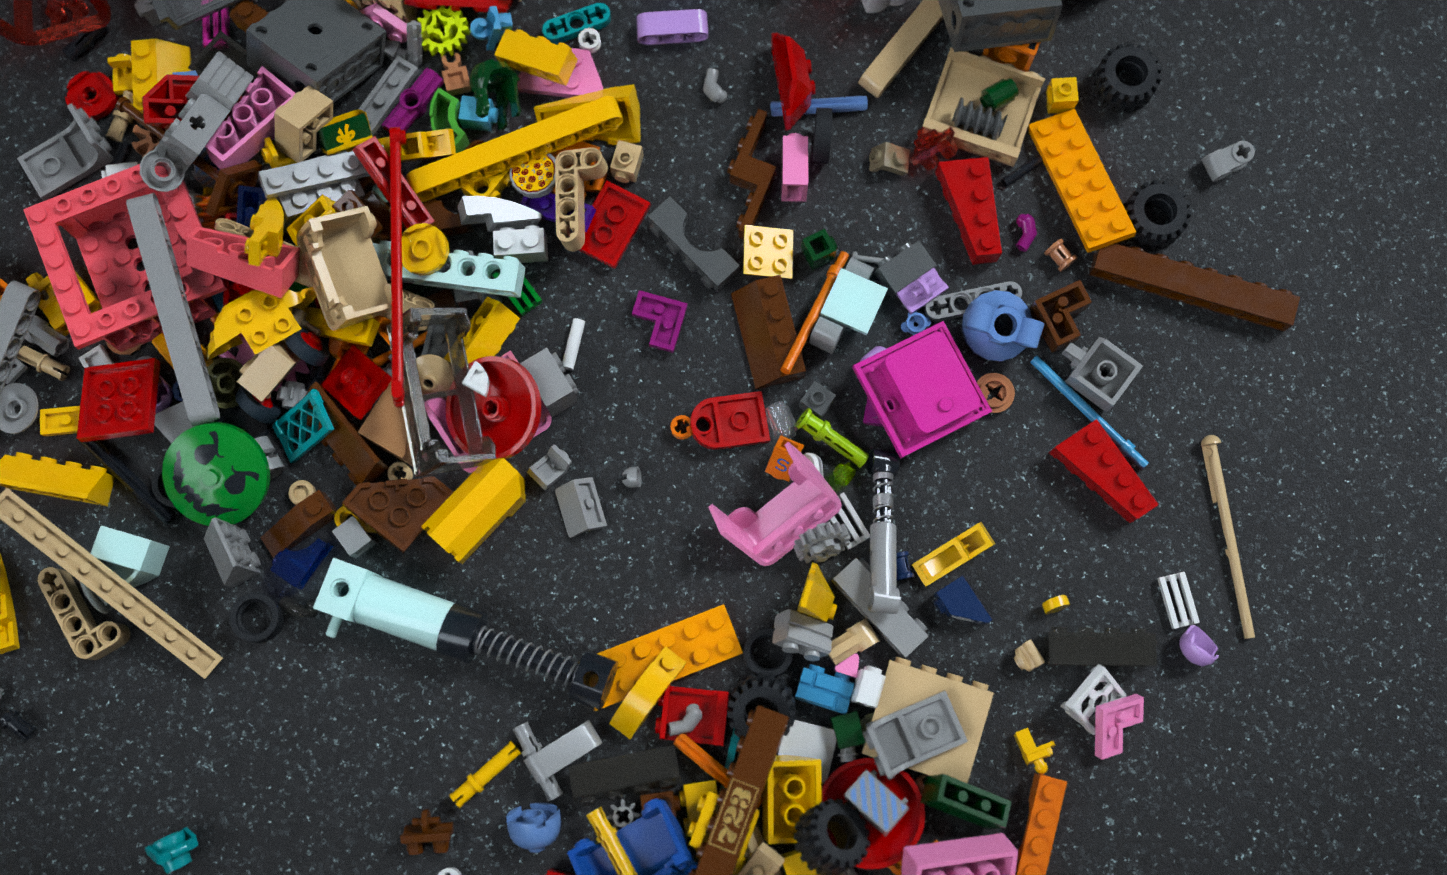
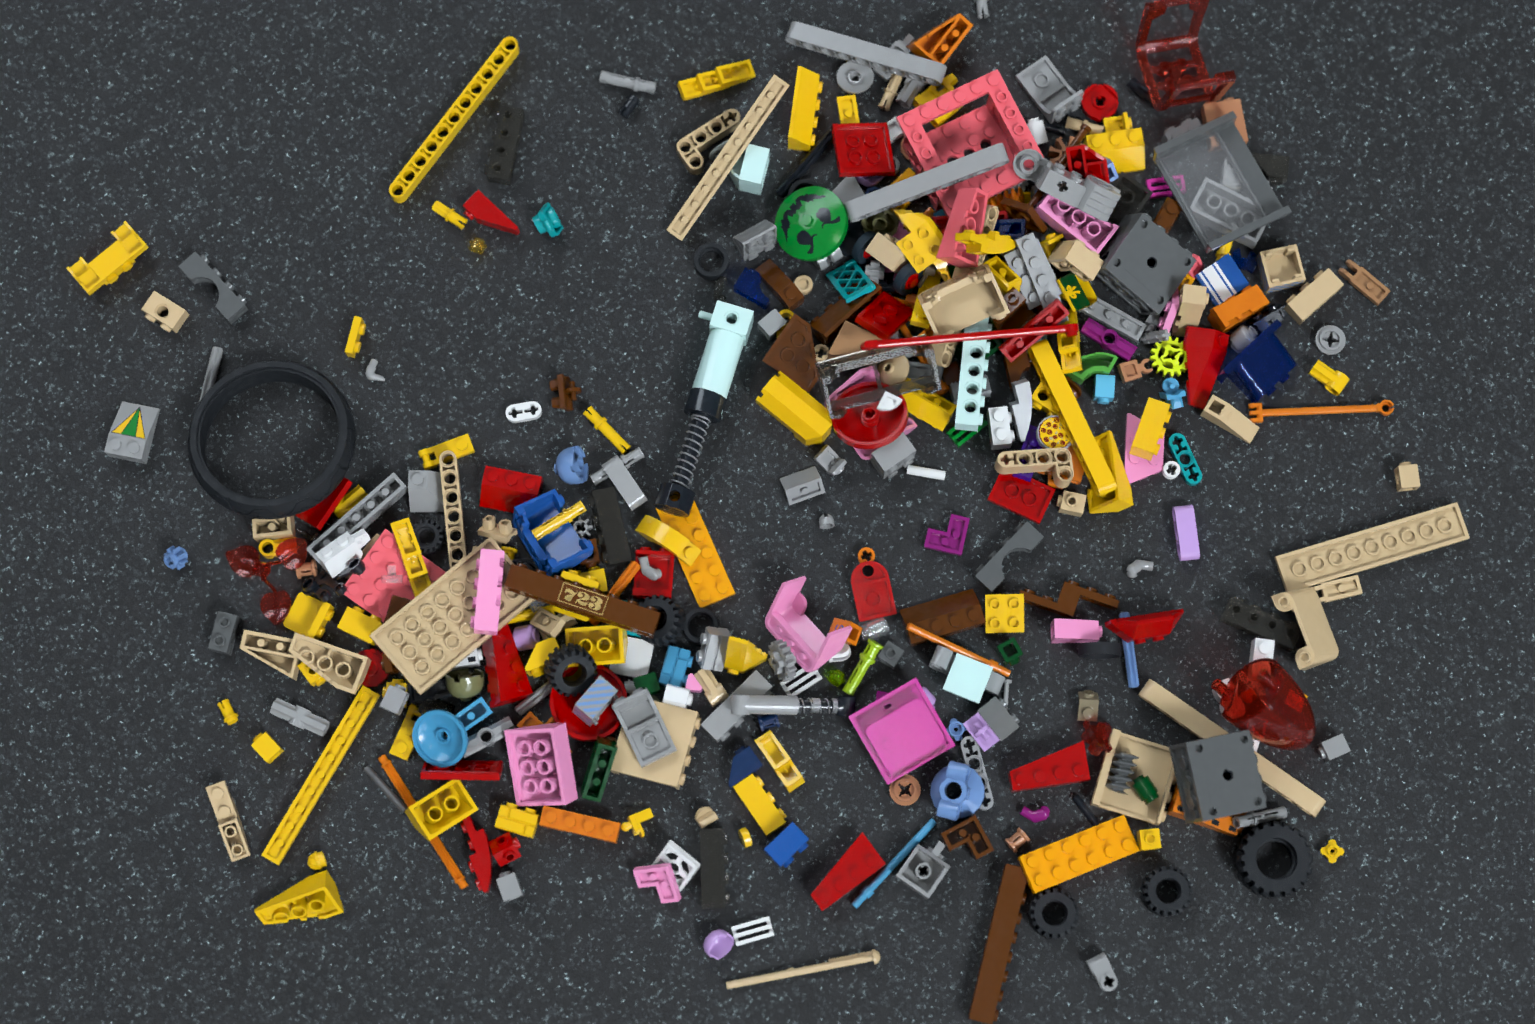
camera: 85 degrees right, 0 degrees up
yellow tile [402,223,449,276] -> none
dark green piece [469,59,521,130] -> none
none -> yellow brick [733,773,786,837]
none -> blue brick [764,822,809,868]

